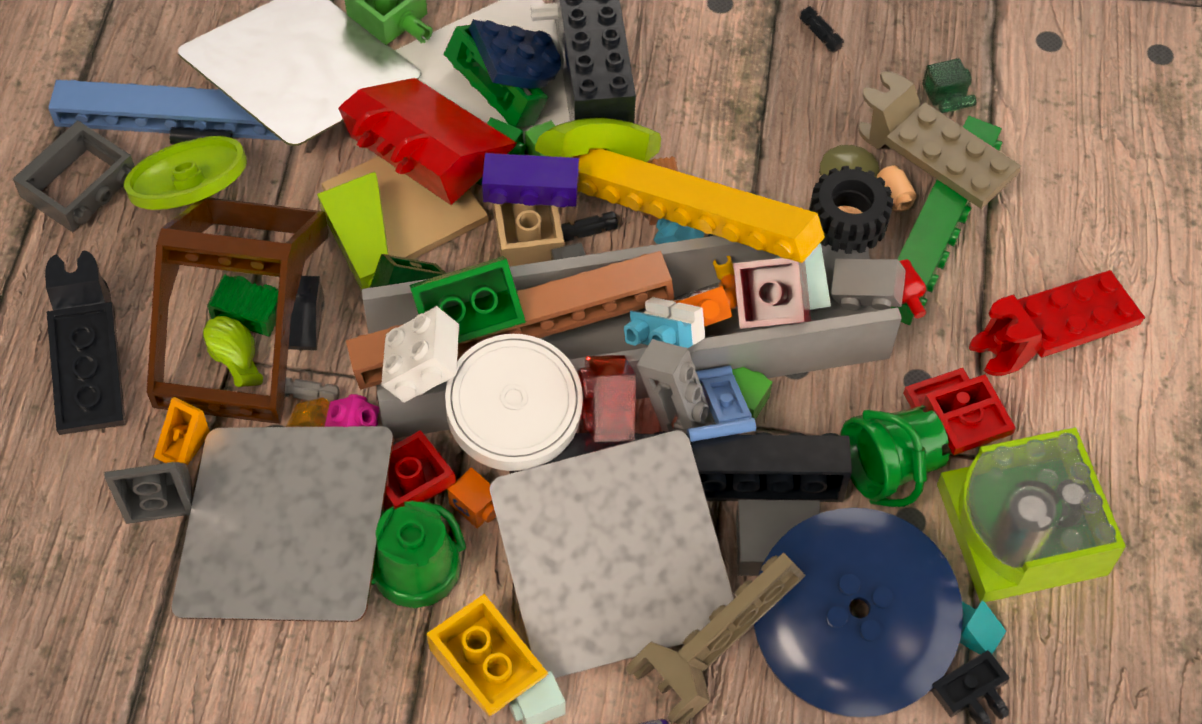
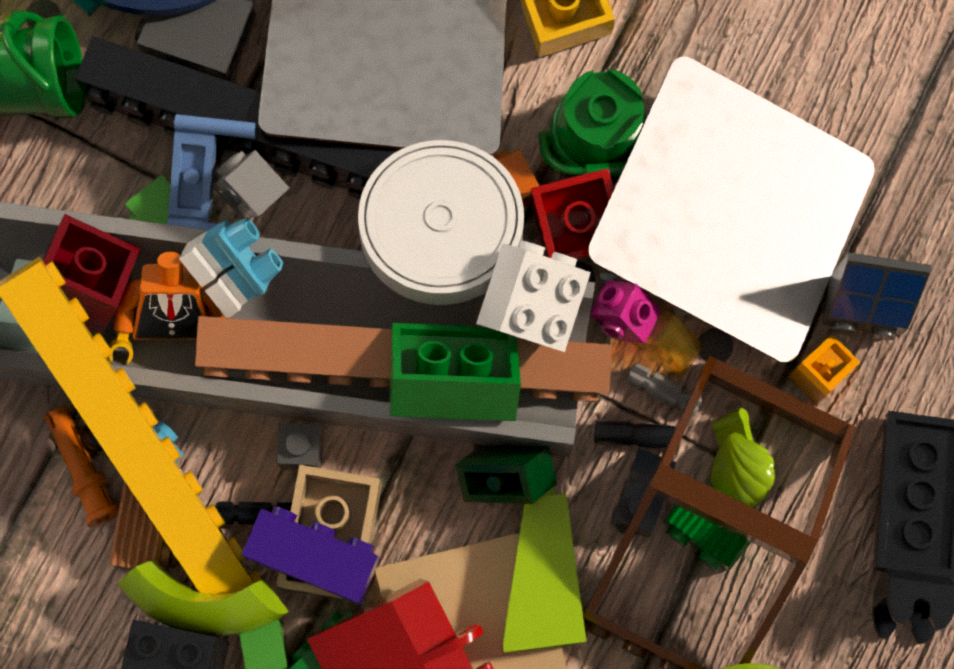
camera: 160 degrees left, 20 degrees up
clear red brick [579,355,636,442] -> none
none -> black piece [594,419,676,449]

